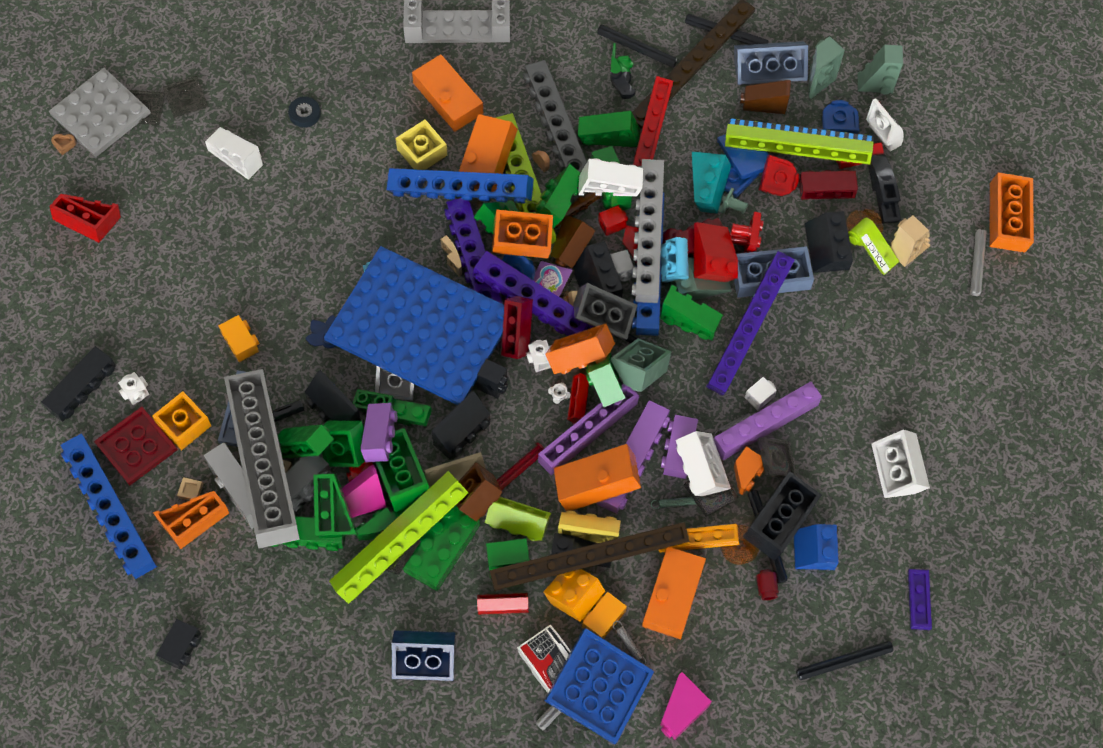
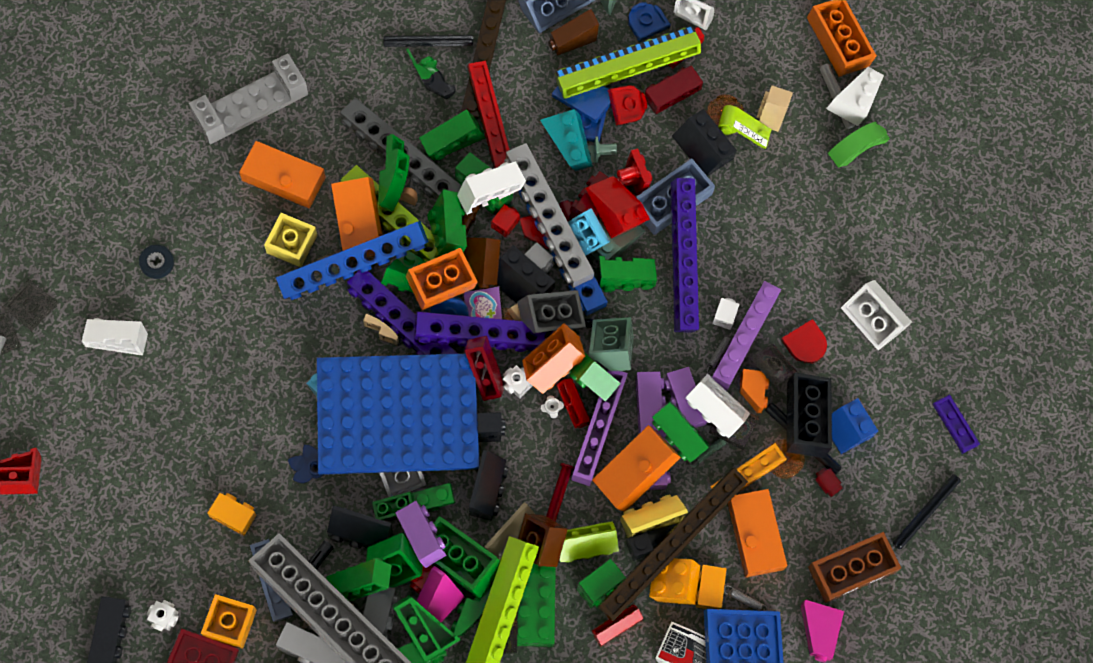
camera: 35 degrees left, 5 degrees up
black slope [868,154,901,224] -> none
none -> green slope [378,134,410,212]
none -> green wedge [652,400,709,463]
none -> red tile [781,319,827,364]
none -> dark orange brick [808,532,901,603]
none -> white wedge [826,67,884,126]
none -> bright green arch [828,122,890,167]

